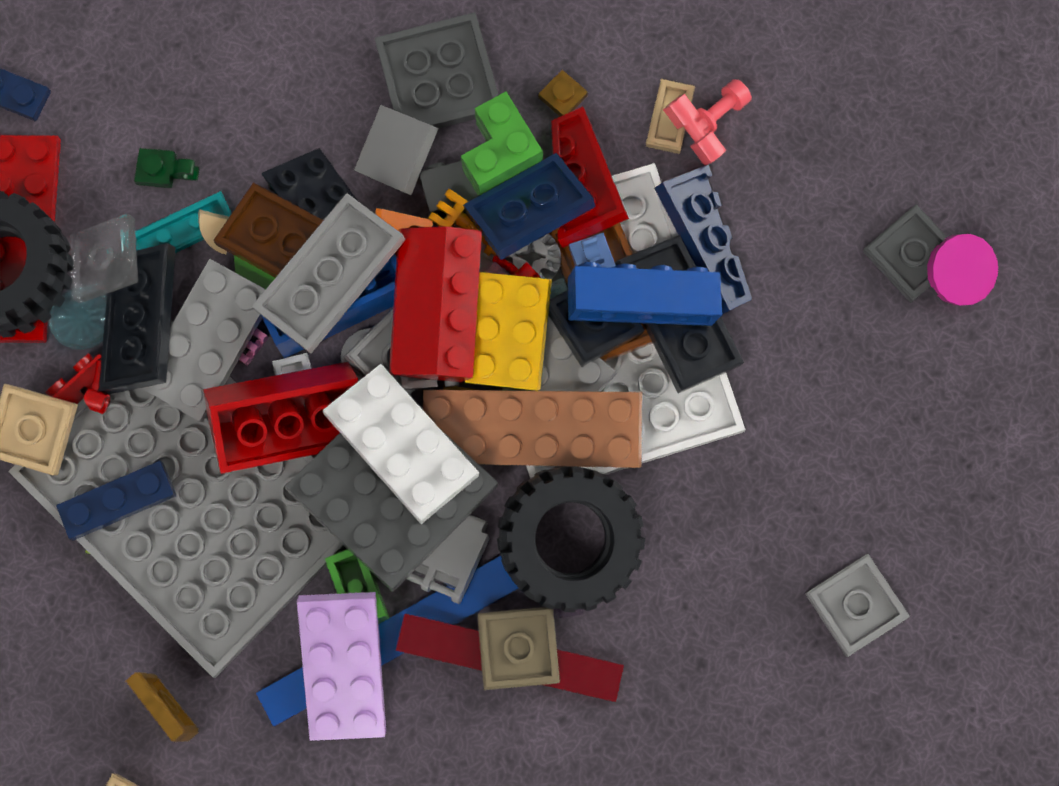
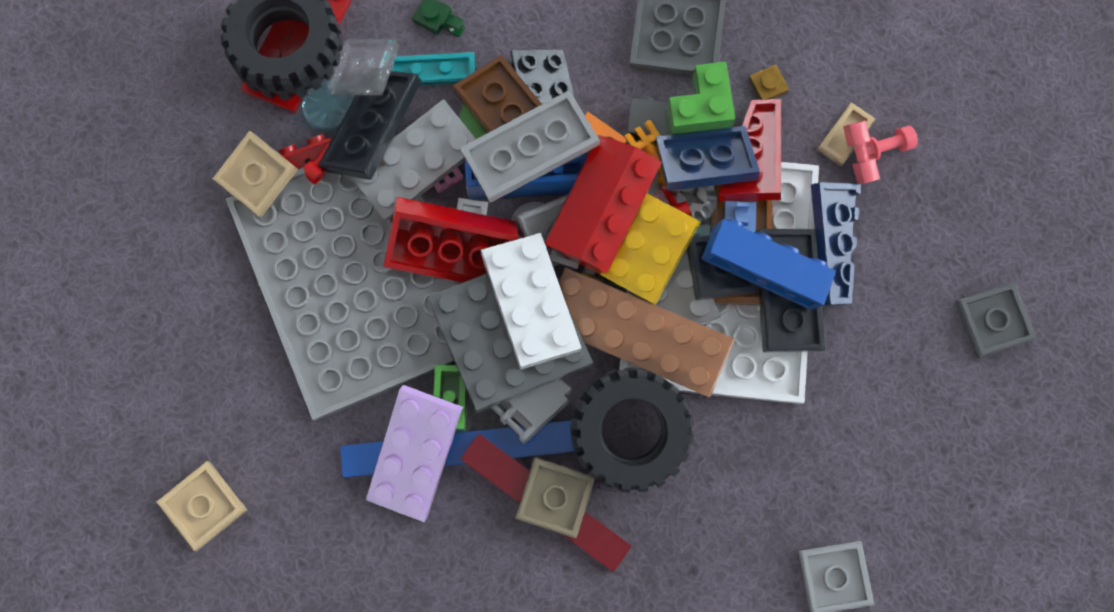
camera: 20 degrees right, 0 degrees up
dark blue plate [56,461,177,541] -> none
pearl gold tile [126,672,199,742] -> none
tan tile [198,210,229,254] -> none
light grey tile [354,105,438,195] -> none
dark pink tile [927,234,998,306] -> none

